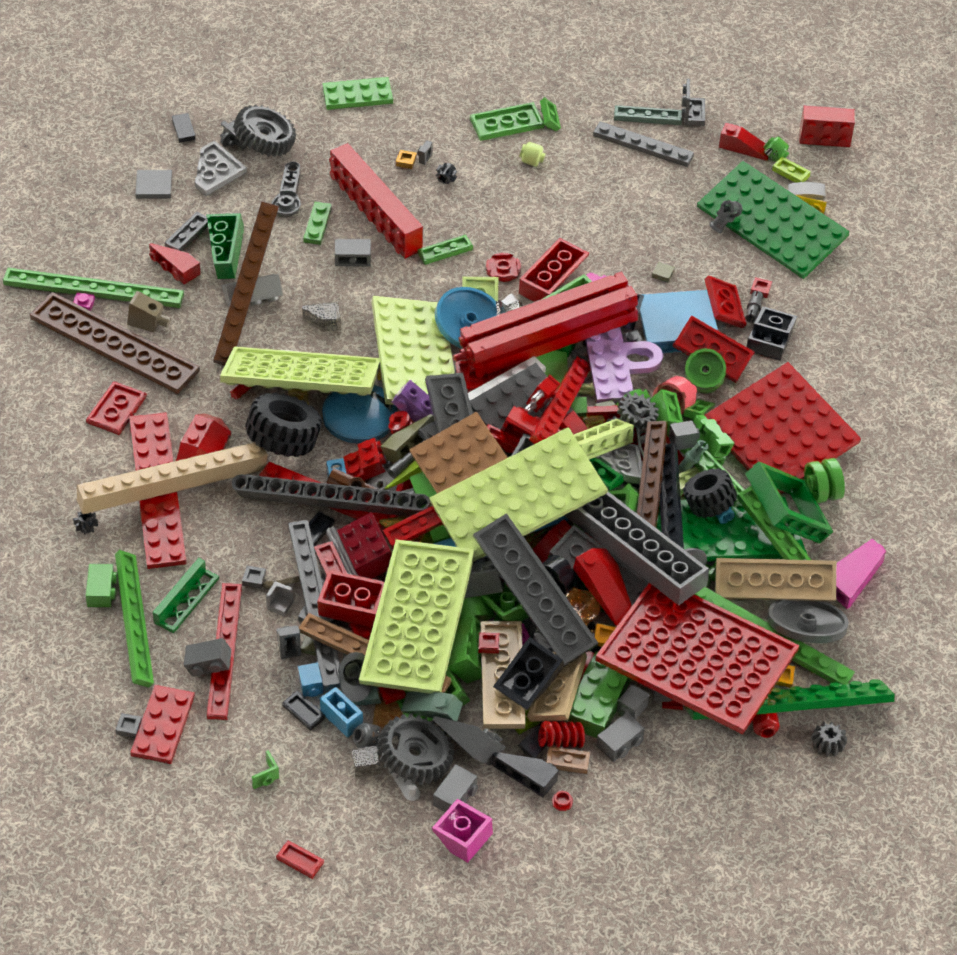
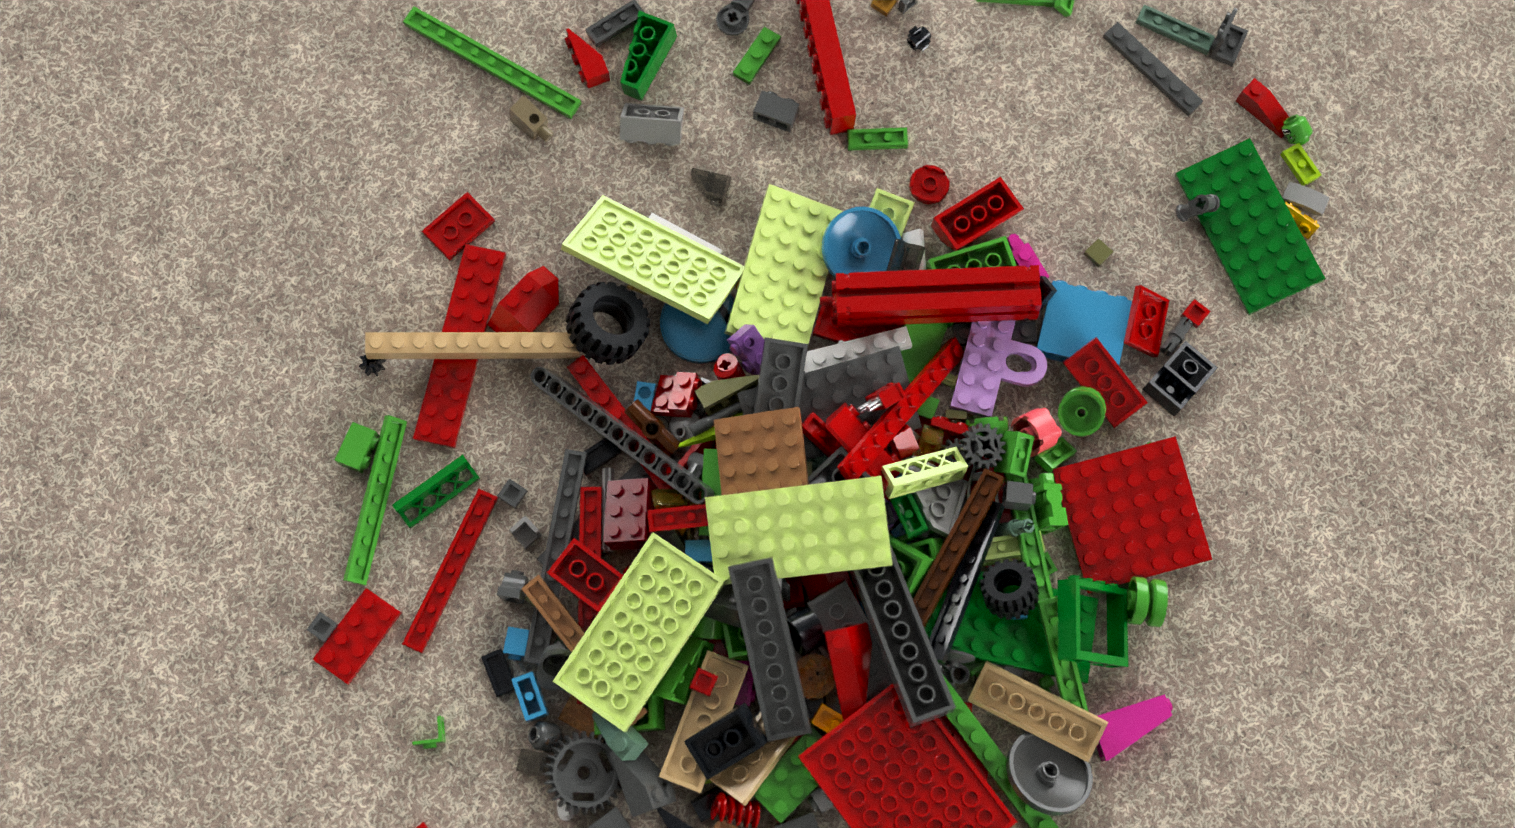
camera: 20 degrees right, 25 degrees up
plate [30,292,200,394] -> none
dark pink plate [73,292,95,311] -> none
dark grey brick [183,638,232,676] -> none
reddish brown plate [213,201,279,366] -> none
dark tan piece [263,576,300,589] -> none
yellowish green head [519,142,546,167] -> none
red brick [799,105,855,147] -> none

